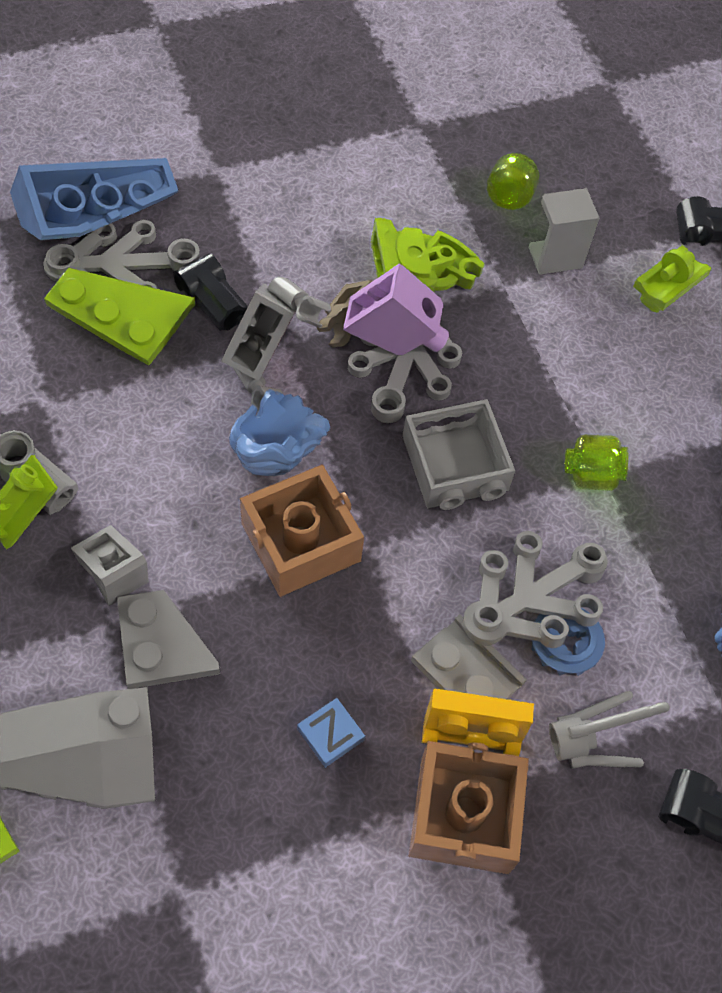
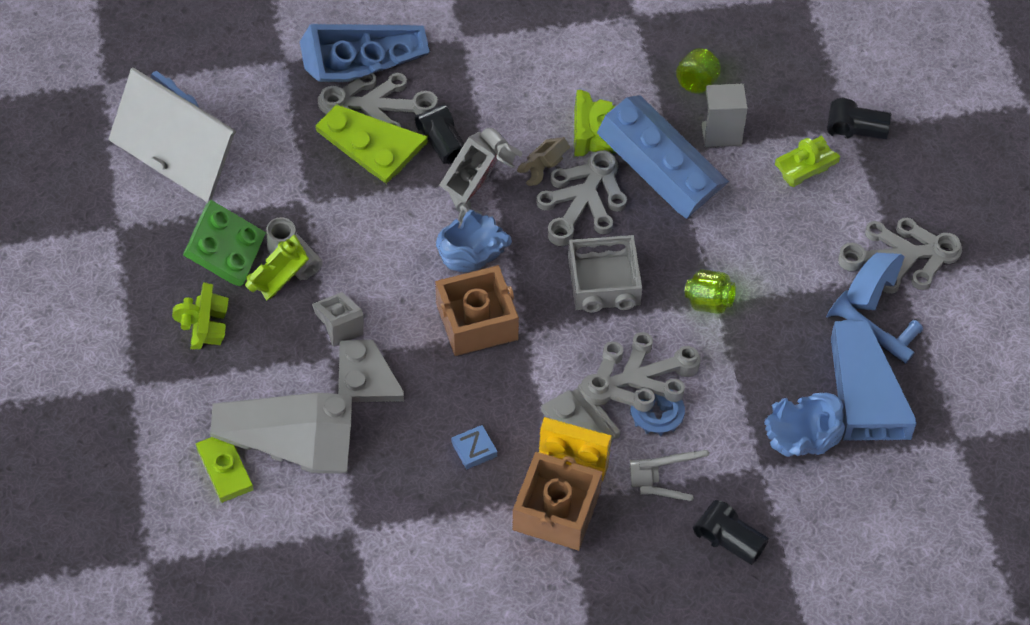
camera: 15 degrees right, 5 degrees down
lavender torso [343,264,449,355] -> none
none -> medium blue slope [597,95,729,219]

